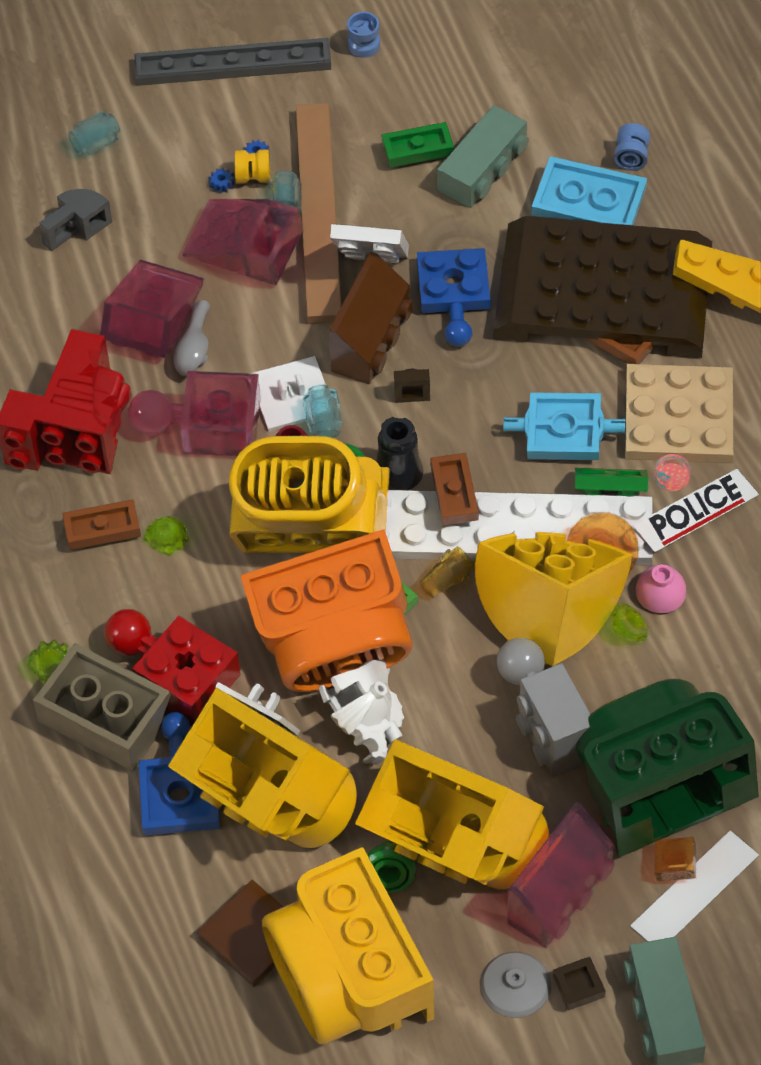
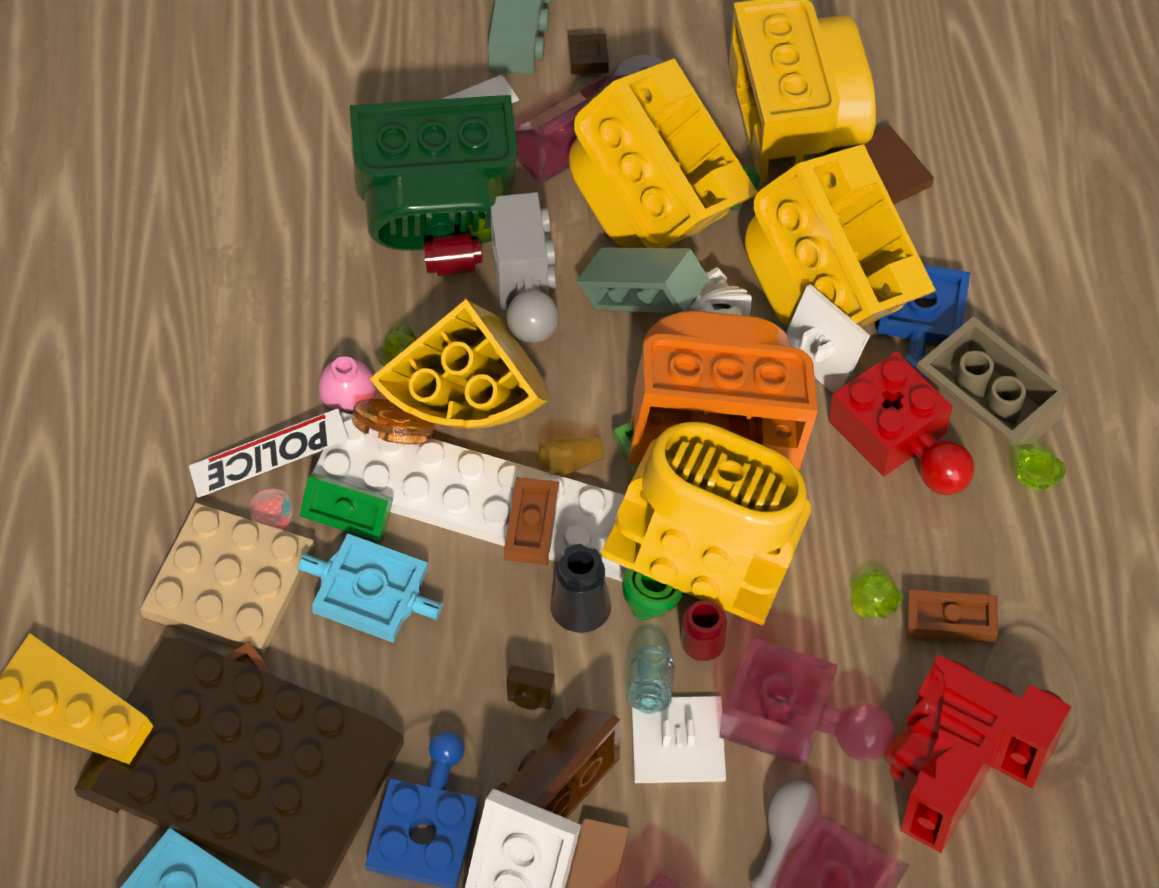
camera: 165 degrees left, 0 degrees up
none -> sand green brick [576,248,709,313]

